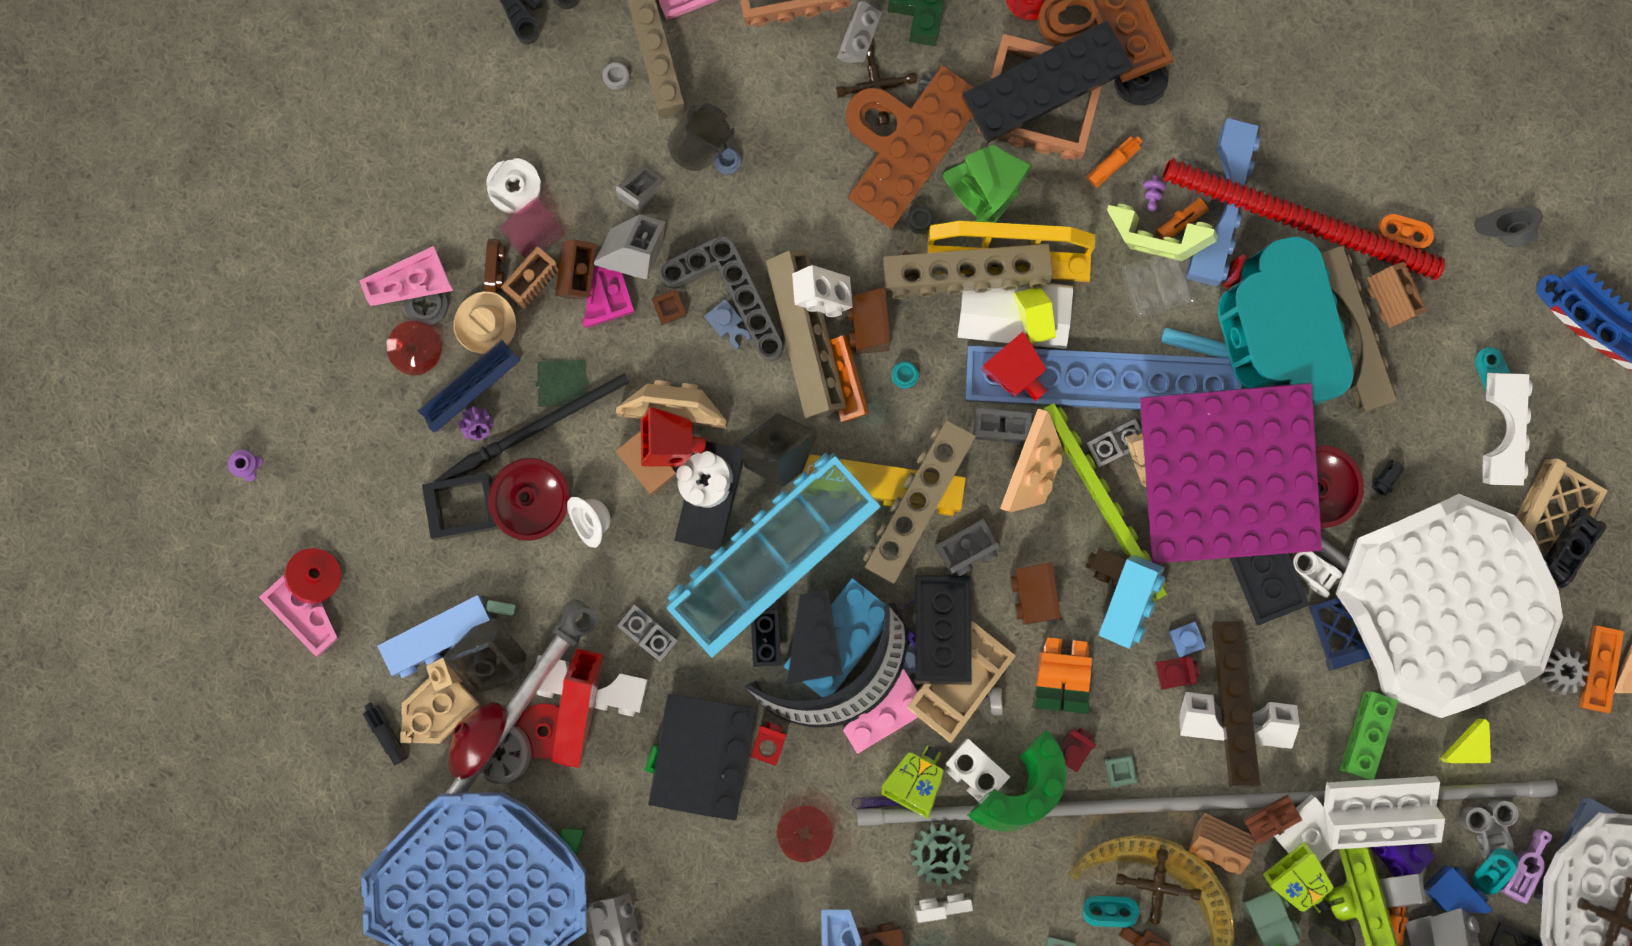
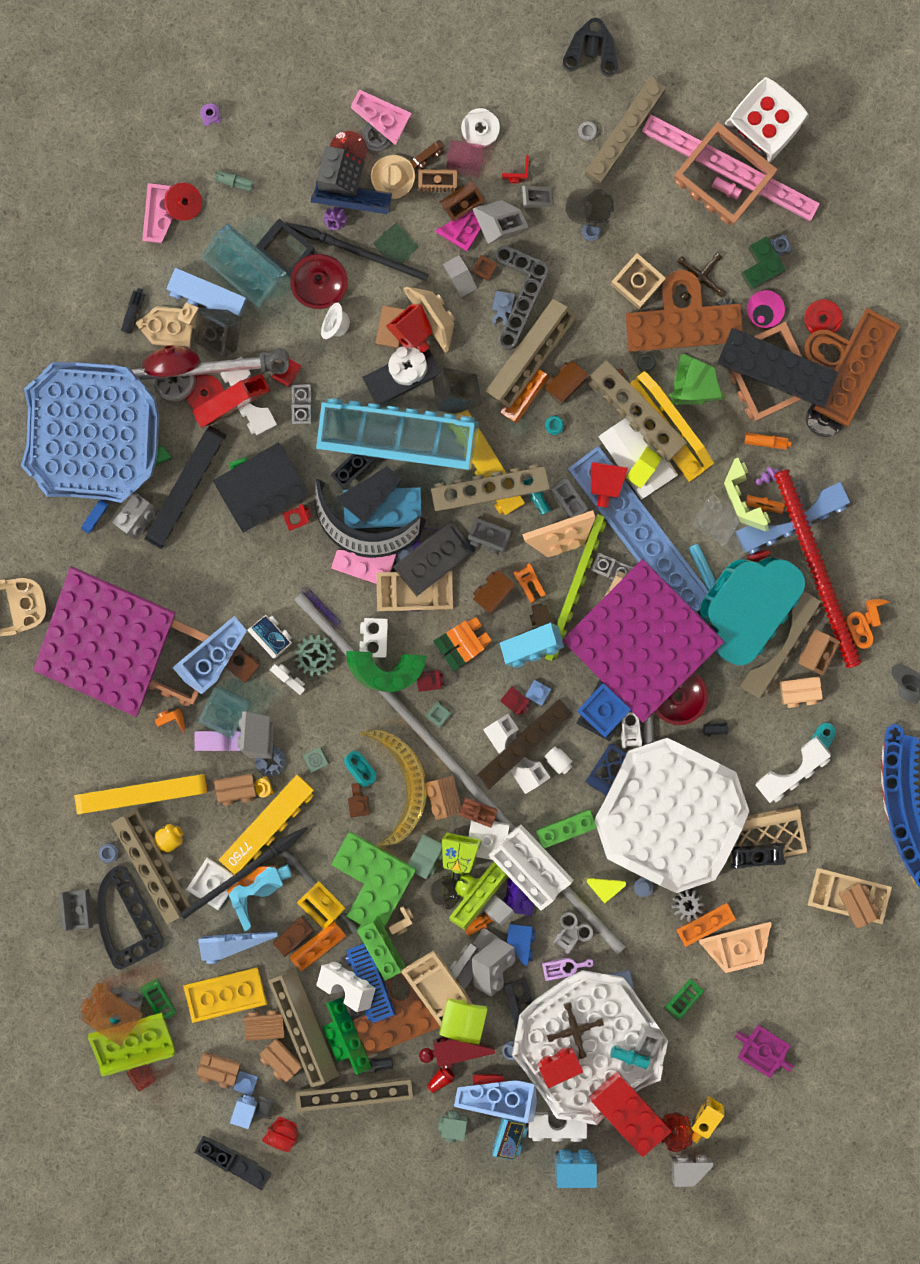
camera: 50 degrees right, 5 degrees up
sand green tile [486,600,519,617] -> none
clear red plate [777,805,833,863] -> none
white brick [792,265,853,317] -> none
light grey bracket [837,1,882,63] -> none
lime torso [881,746,944,819] -> none
light grey tile [990,687,1003,715] -> none
dark brown piece [1116,849,1202,924] -> none
teal plate [1472,848,1519,895] -> none
none -> black beam [144,425,226,549]
none -> clear light blue brick [201,223,287,308]
none -> sand green axle [215,170,254,192]
none -> slope [248,615,293,659]
none -> red bracket [271,359,301,388]
none -> dark grey slope [317,146,365,197]
none -> light grey slope [442,256,477,298]
none -> red bracket [502,155,529,184]
none -> orange piece [513,563,546,603]
none -> teal pin [523,477,551,515]
none -> white brick [544,746,573,774]
none -> blue plate [577,683,632,737]
none -> tan brick [611,253,666,310]
none -> sand blue plate [634,878,653,897]
none -> dark pink tile [746,290,785,329]
none -> light nougat brick [780,677,822,708]
none -> orange plate [865,599,890,627]

